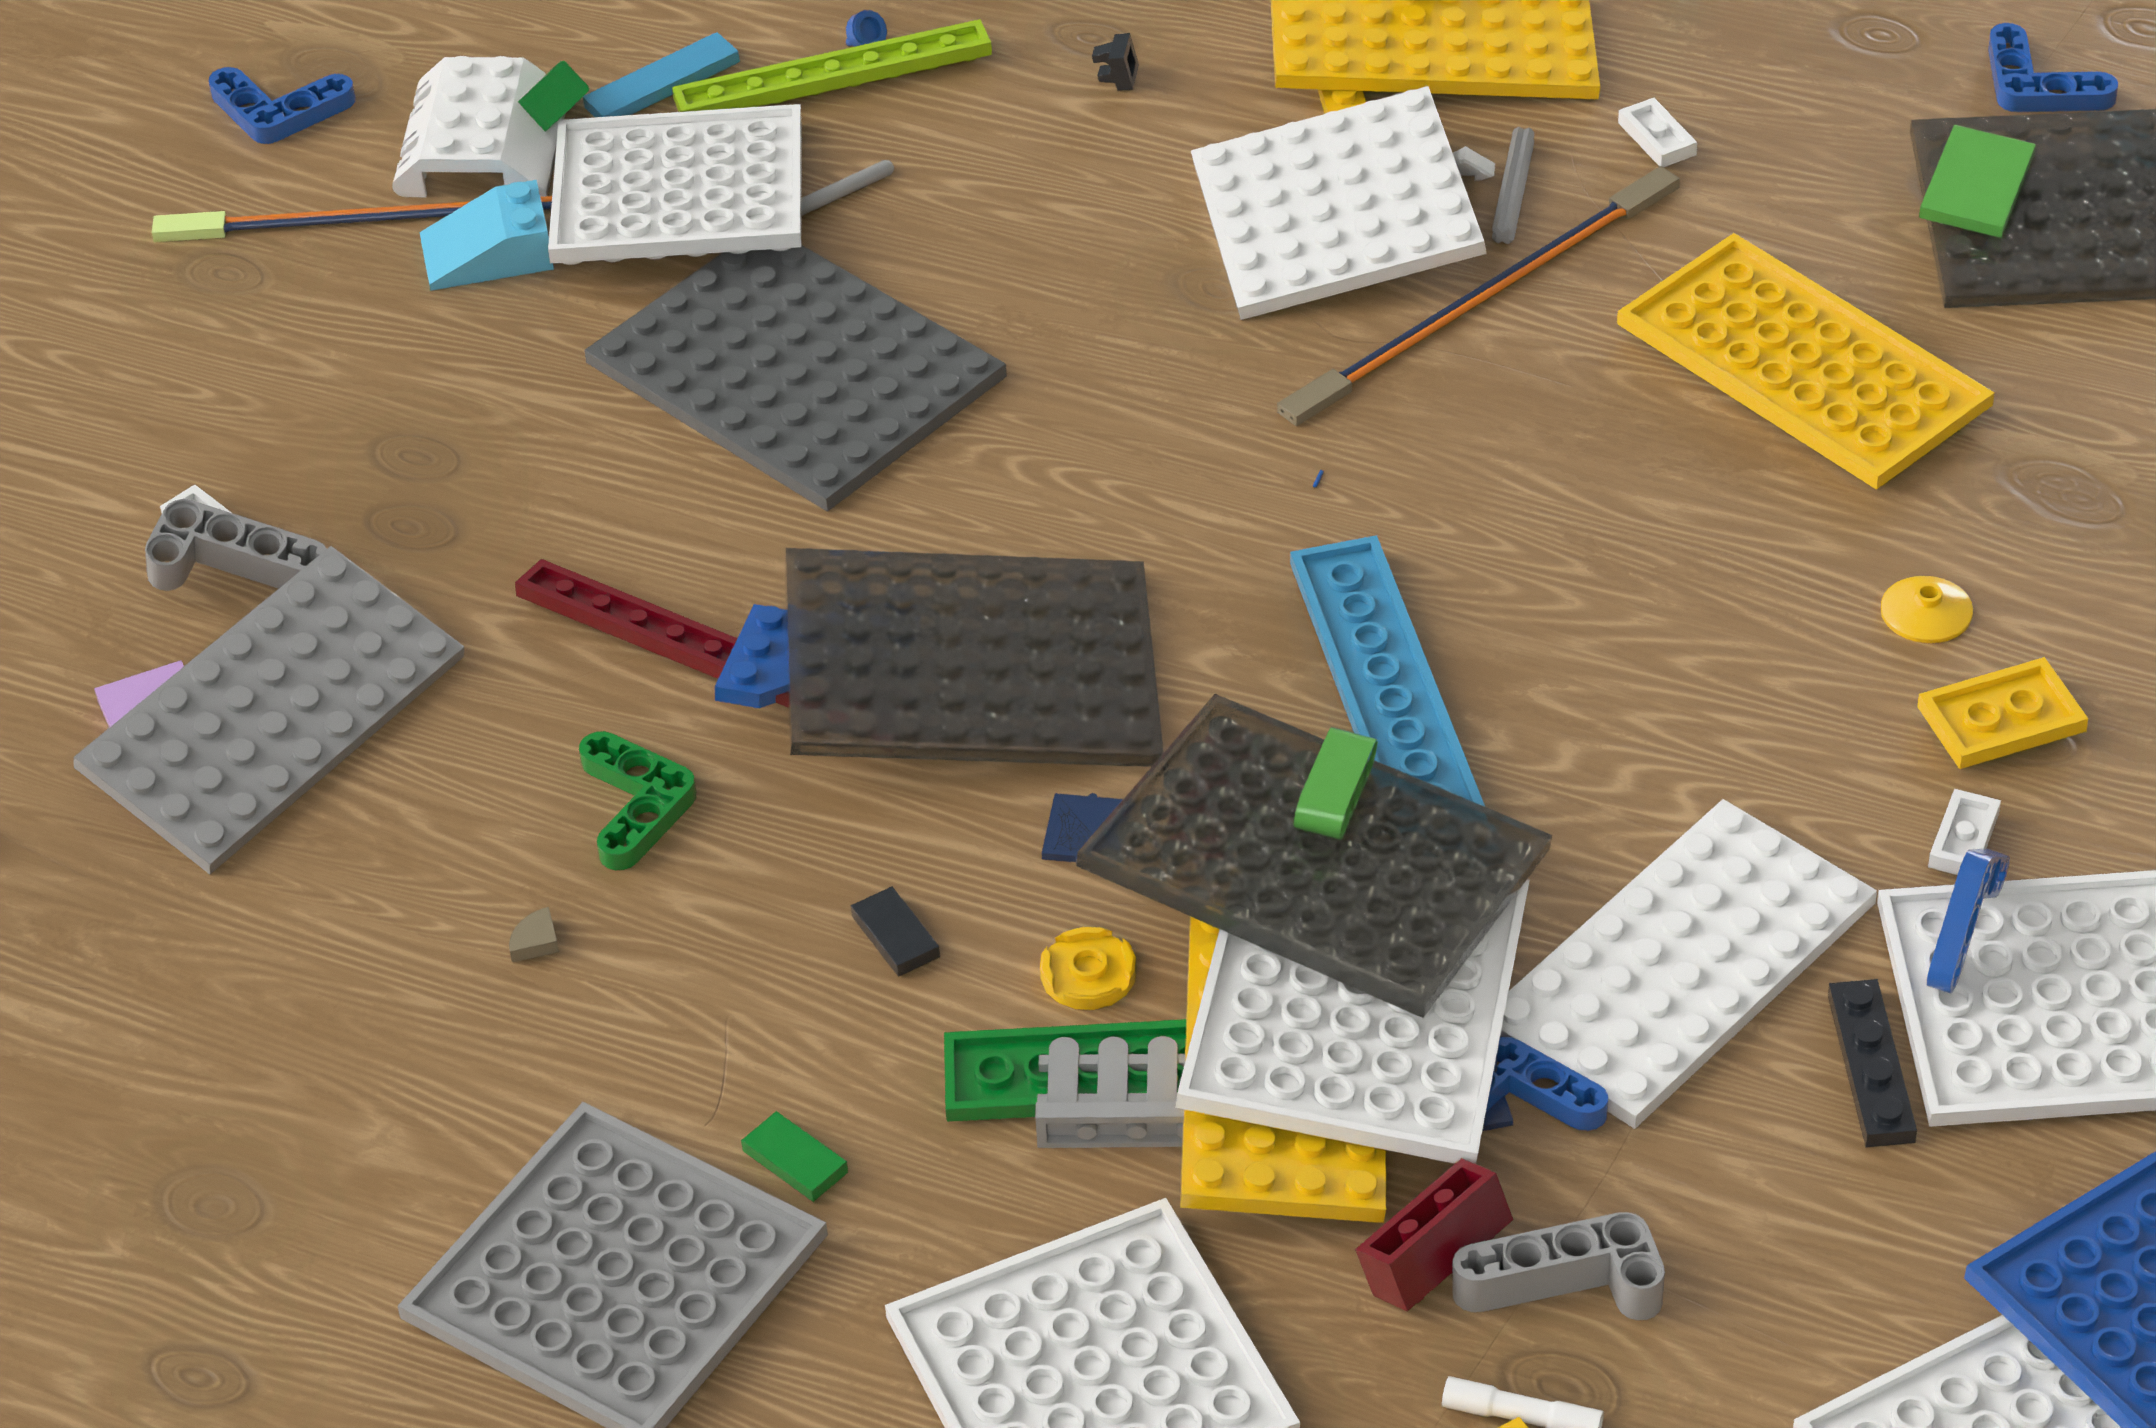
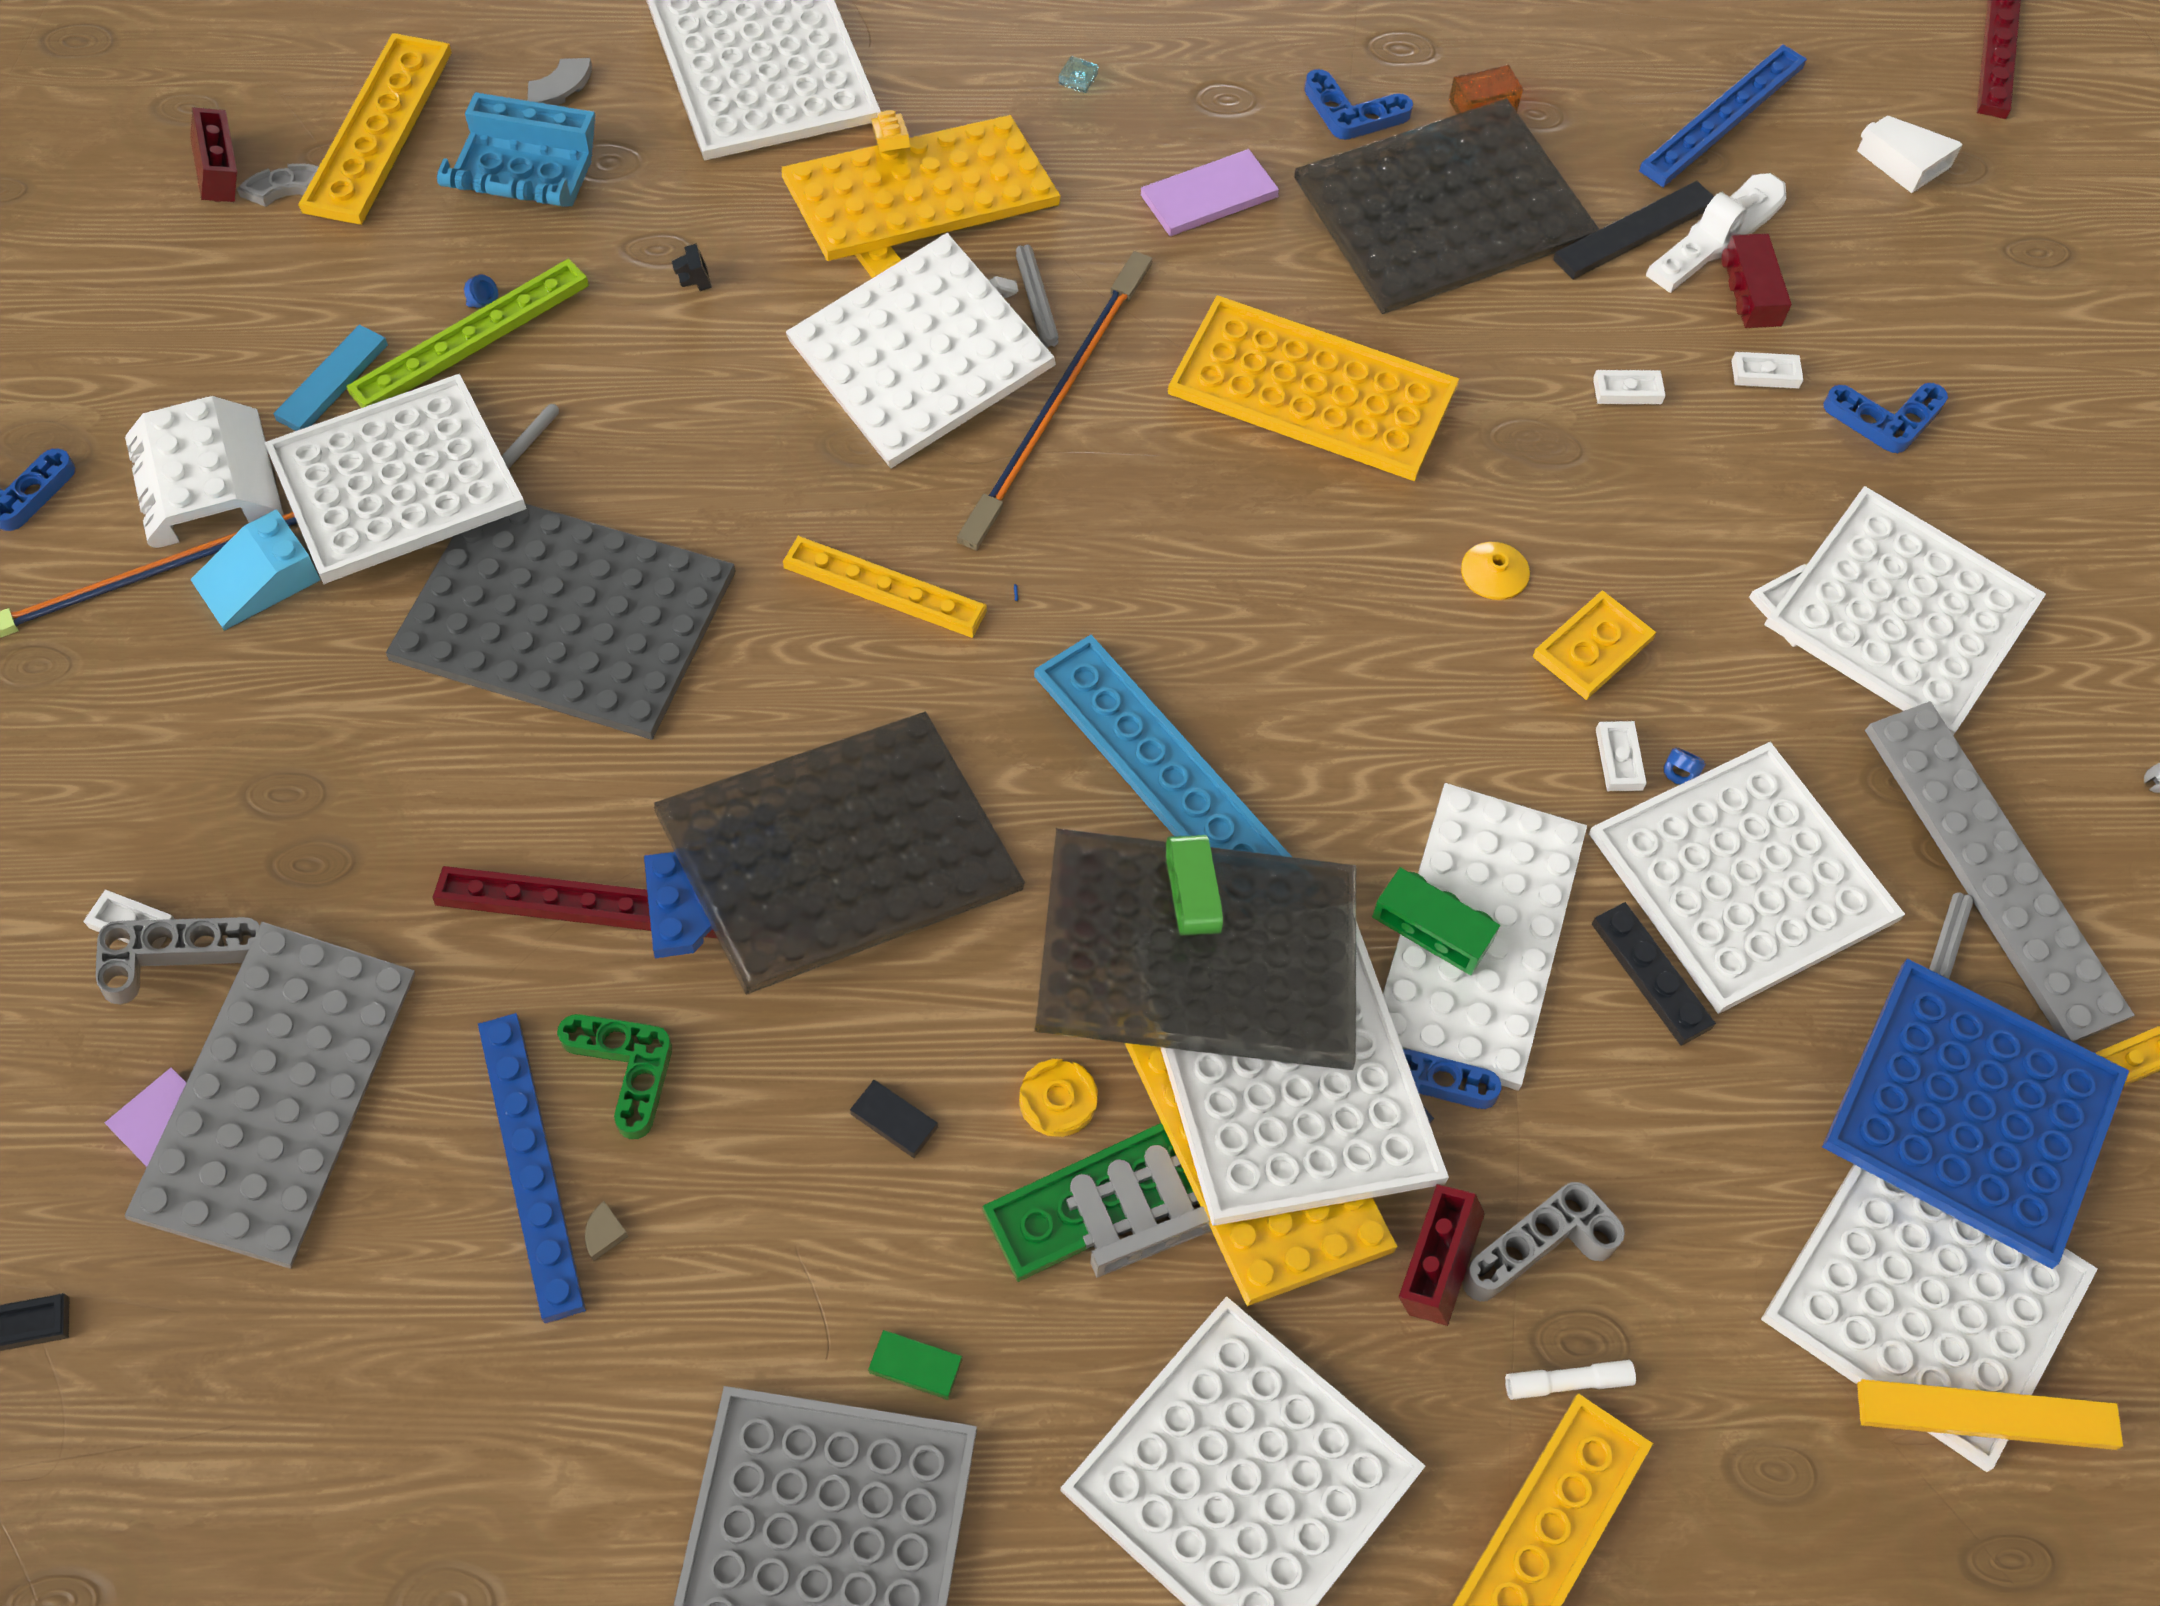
camera: 30 degrees left, 15 degrees up
green slope [518,61,590,132] -> none
dark blue piece [1042,793,1131,866] -> none
white plate [1618,98,1697,167] -> none
bright green tile [1919,125,2036,238] -> none
blue beam [1926,848,2010,994] -> none
none -> blue plate [478,1013,586,1324]
none -> yellow tile [783,536,987,638]
none -> lavender tile [1141,149,1279,236]
none -> green brick [1372,867,1501,976]
none -> blue tile [1664,747,1706,785]

